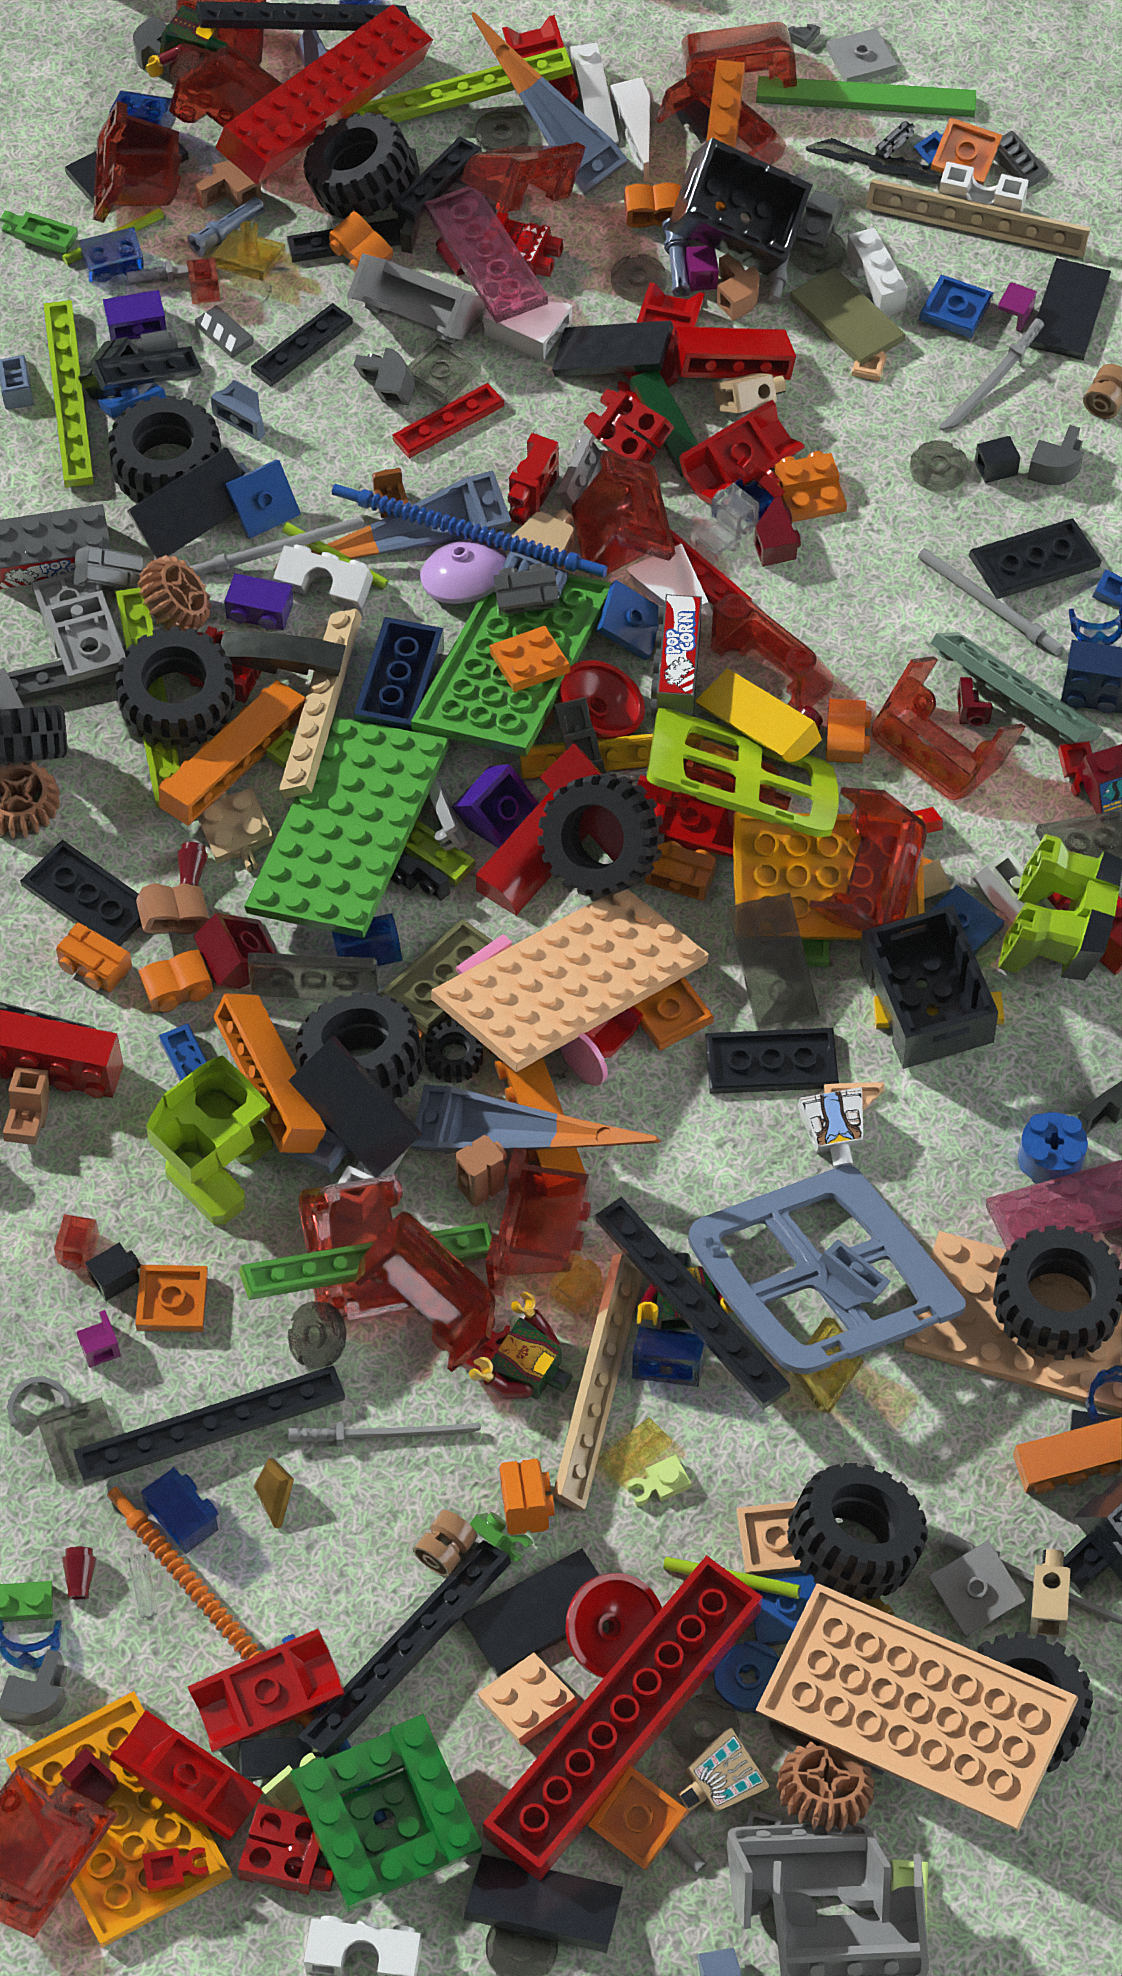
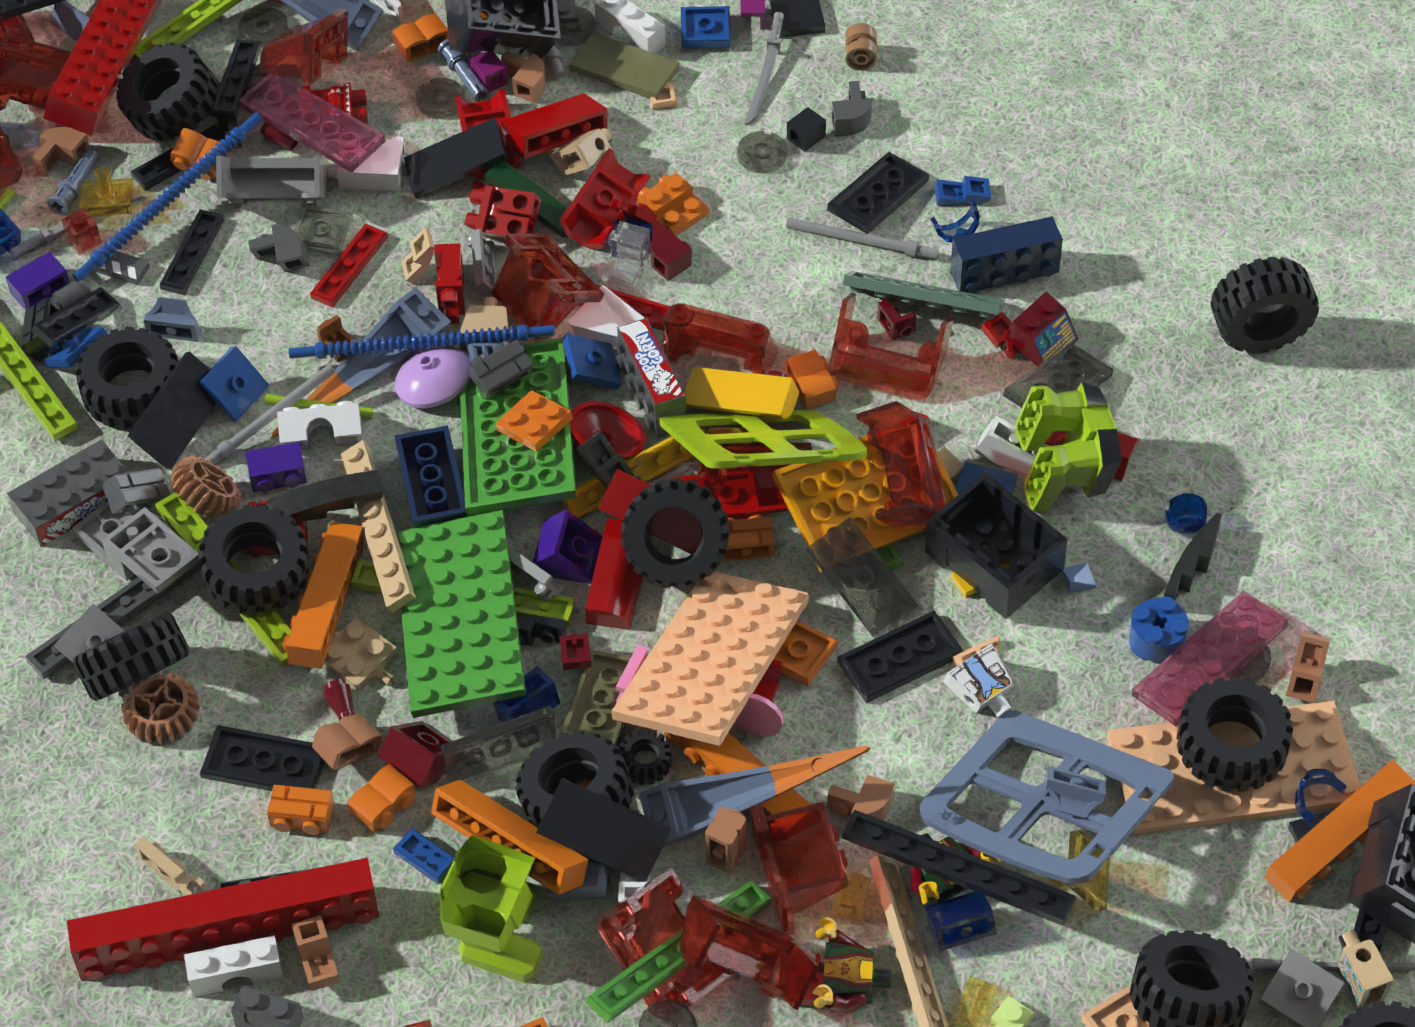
camera: 25 degrees left, 5 degrees down
none -> blue hose [72,112,263,282]
none -> tan slope [401,227,434,284]
none -> dark red bracket [560,634,592,671]
none -> nougat brick [827,775,895,820]
none -> medium blue slope [1061,563,1096,593]

